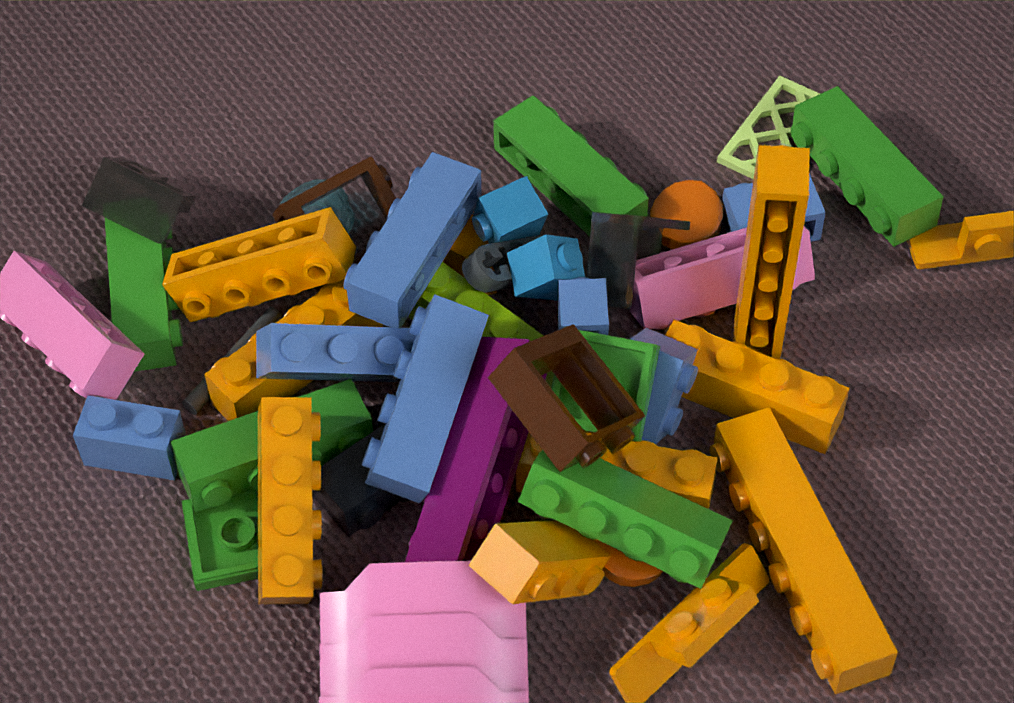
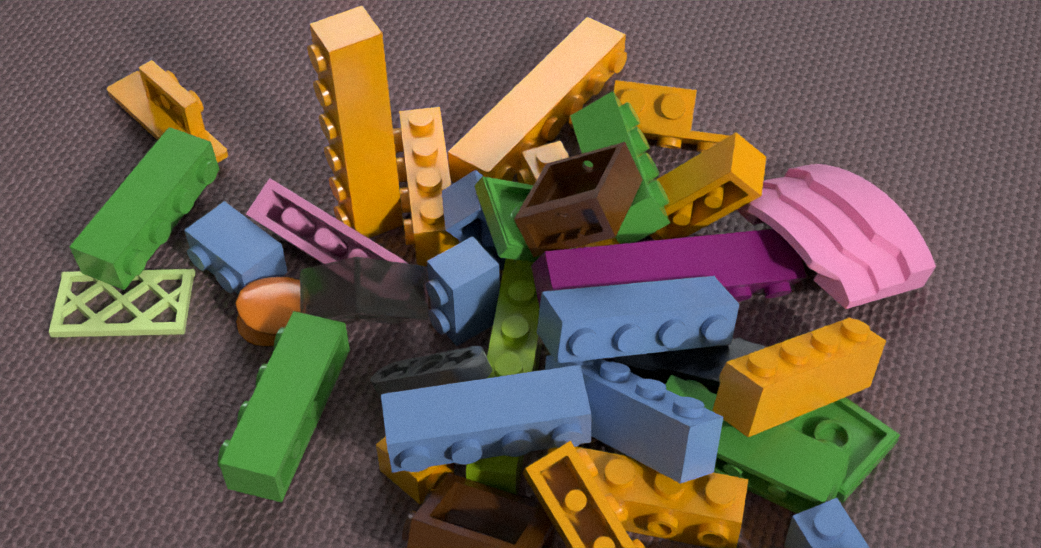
camera: 125 degrees left, 5 degrees down
dark azure slope [472,176,548,244] -> none
dark azure slope [507,234,585,301] -> none

